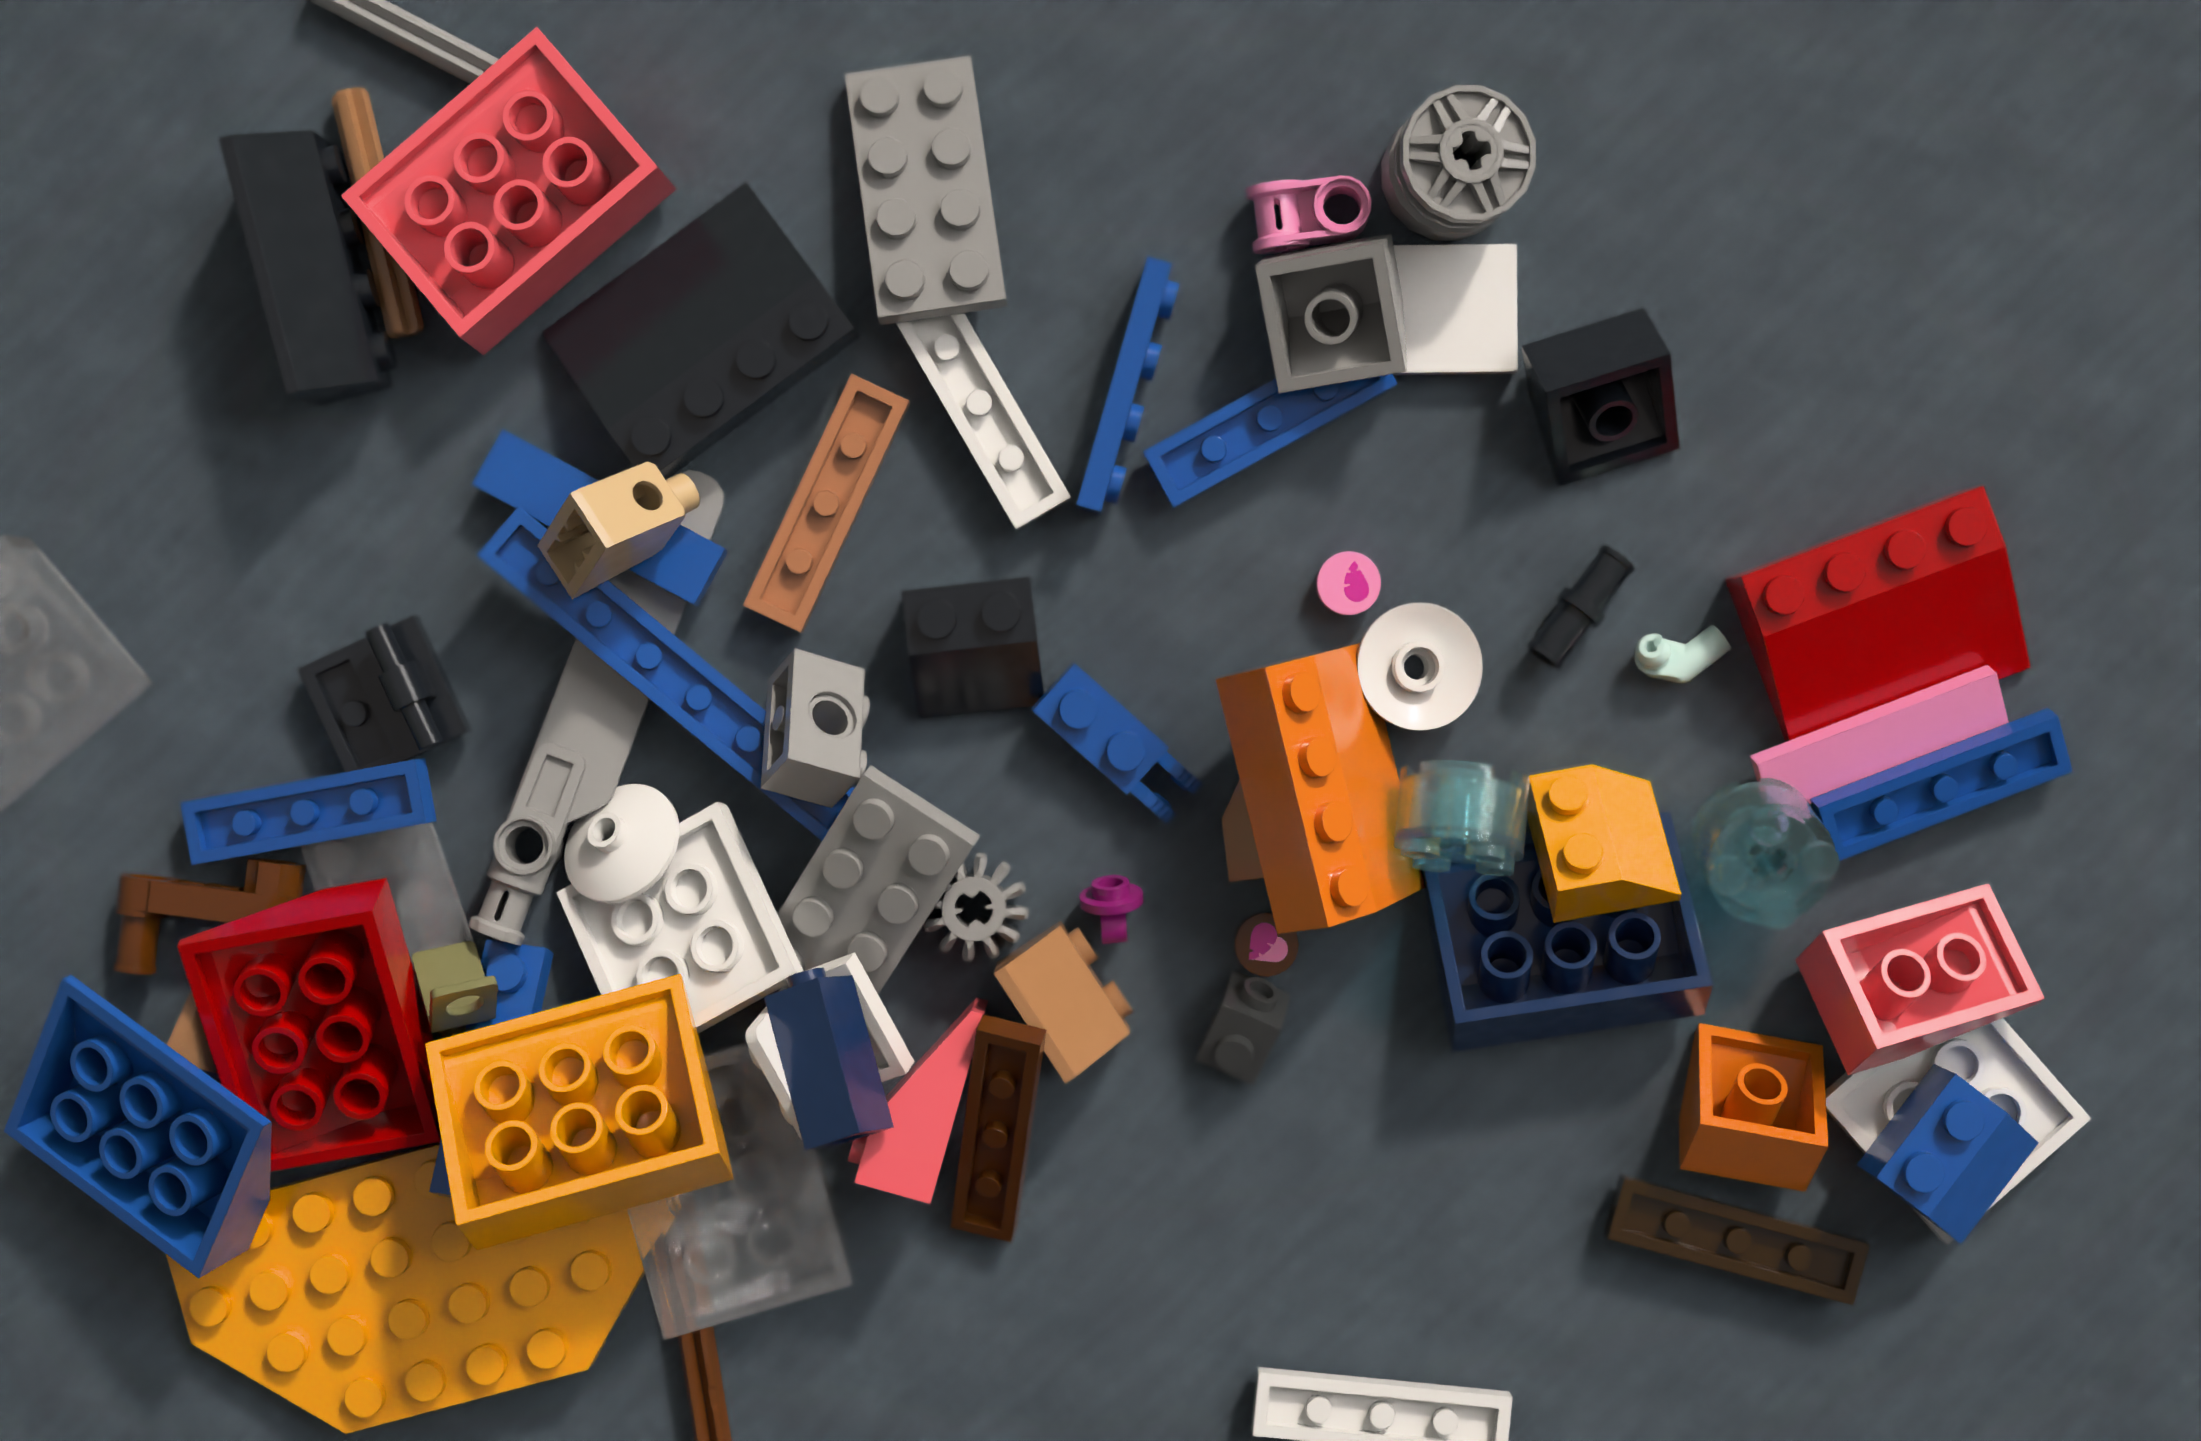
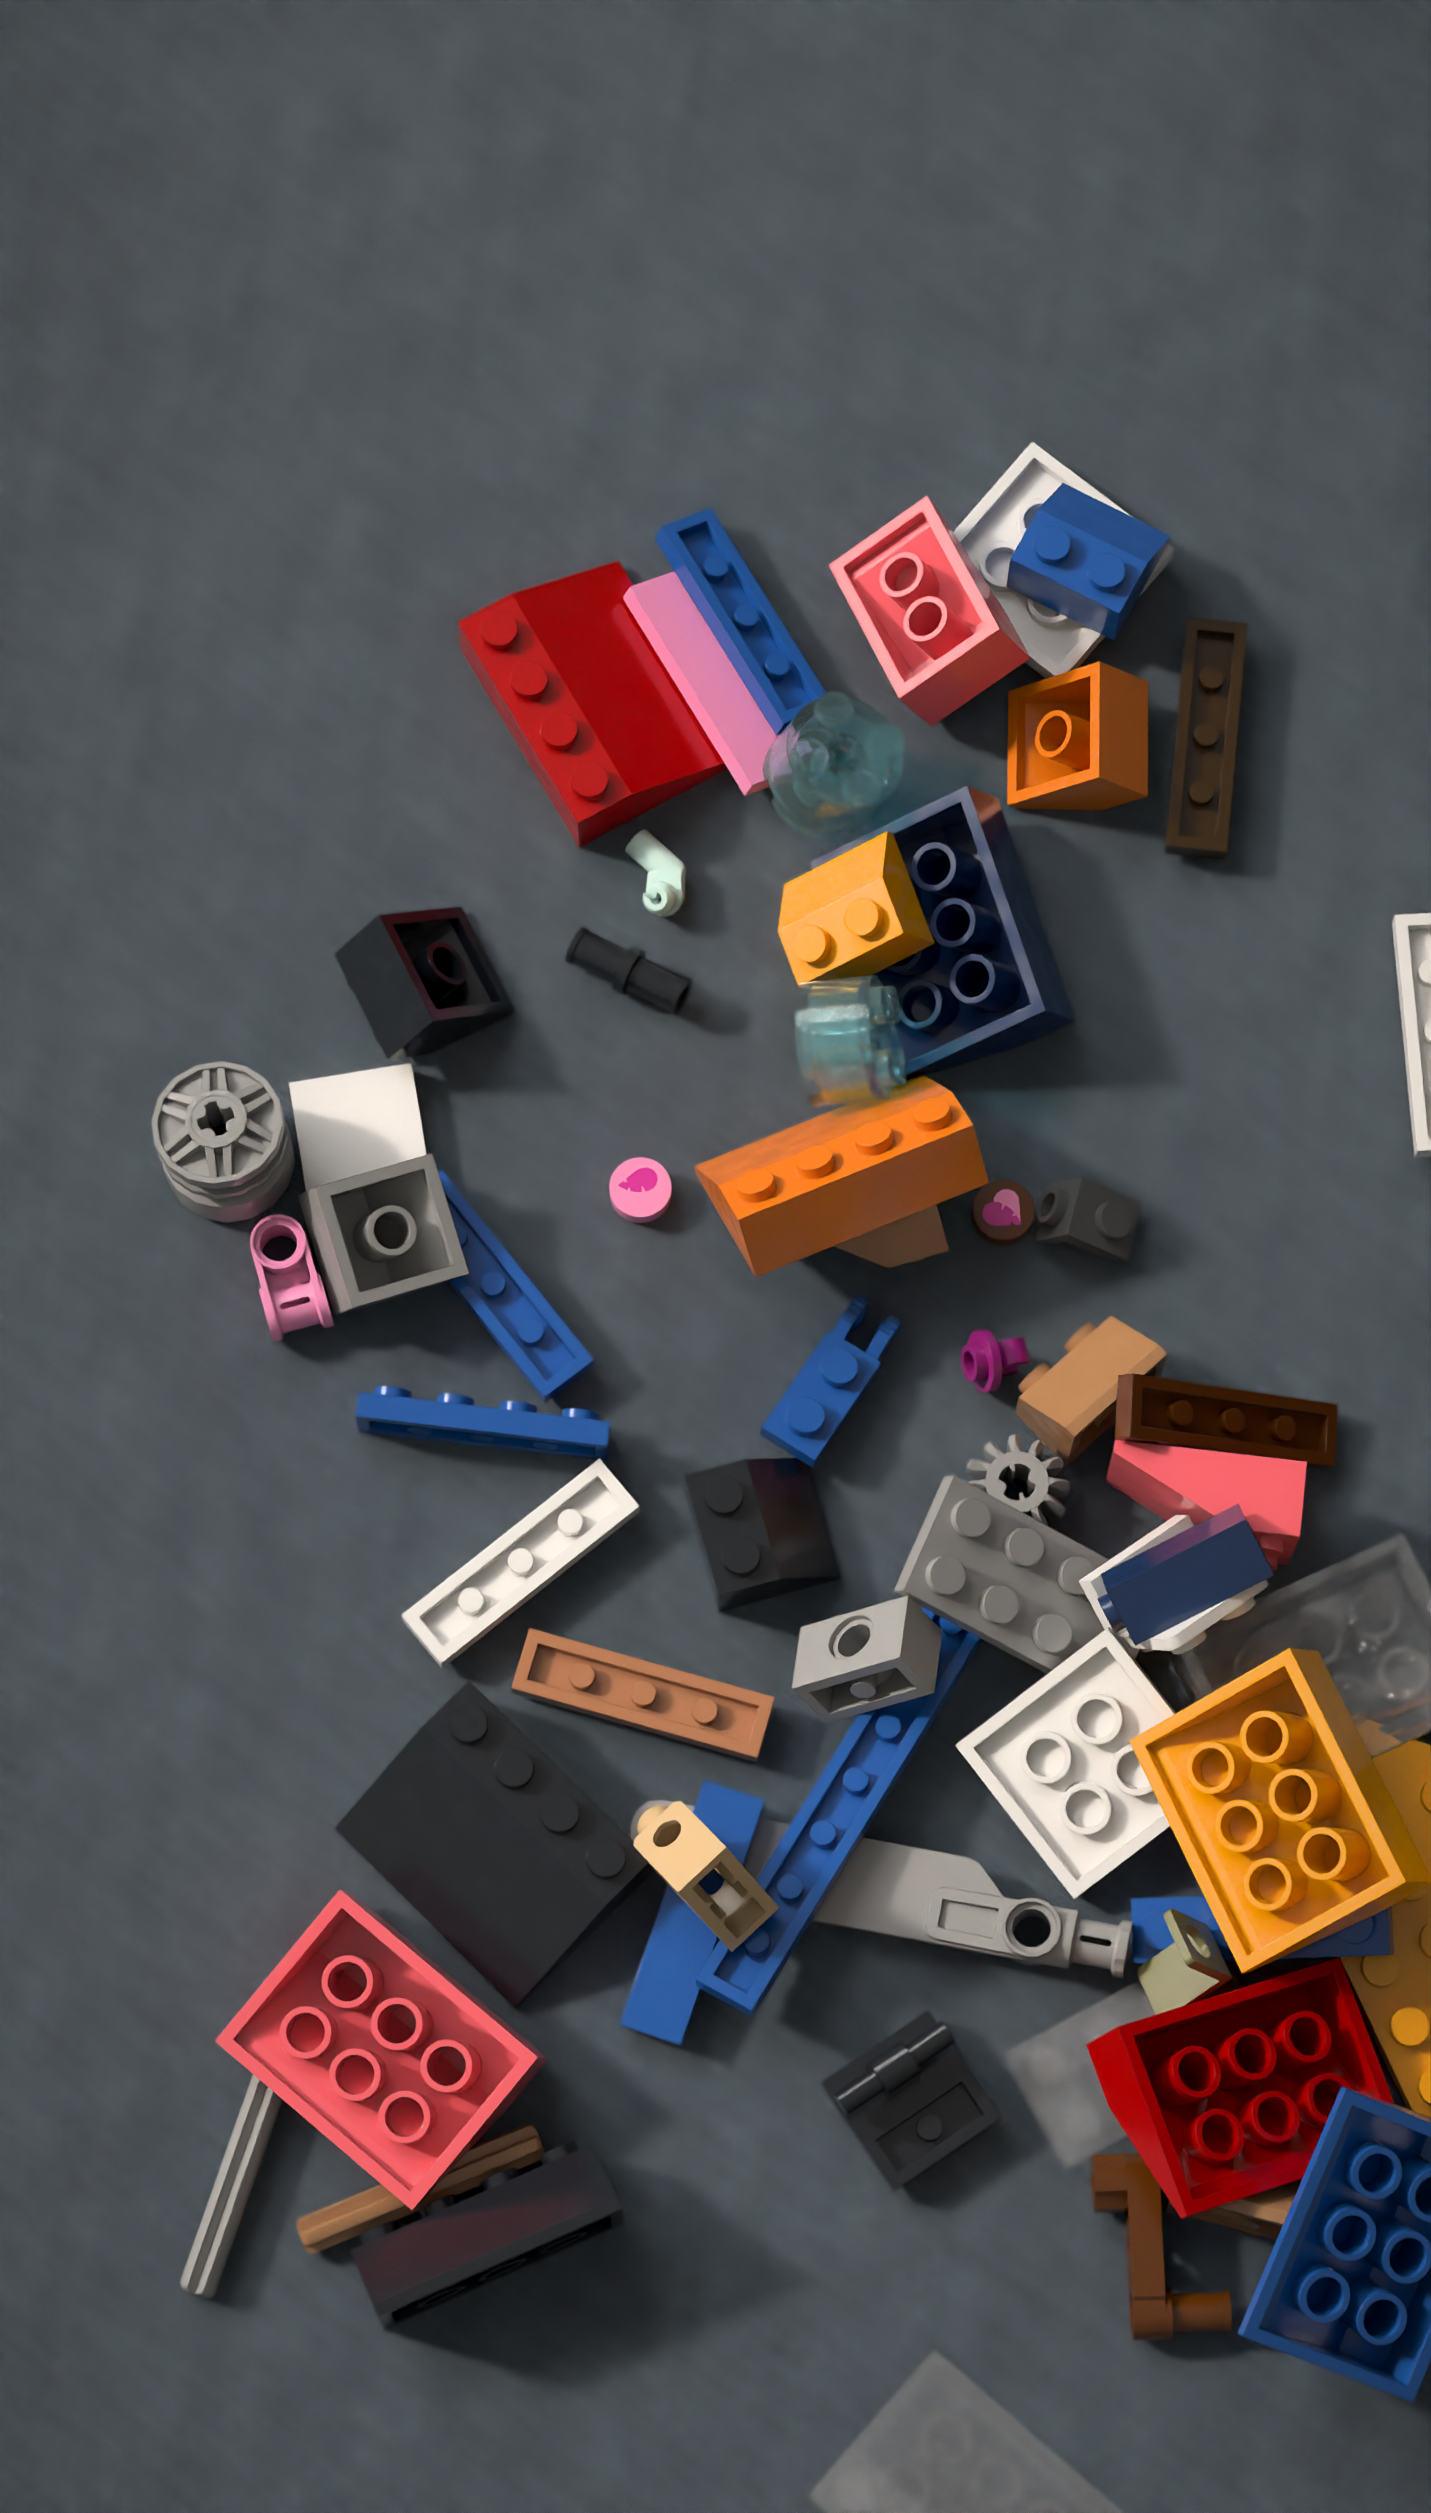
camera: 100 degrees left, 15 degrees down
blue plate [180,758,437,865] -> none
white dish [564,784,680,904] -> none
light grey plate [845,55,1007,325] -> none
white dish [1357,602,1483,730] -> none

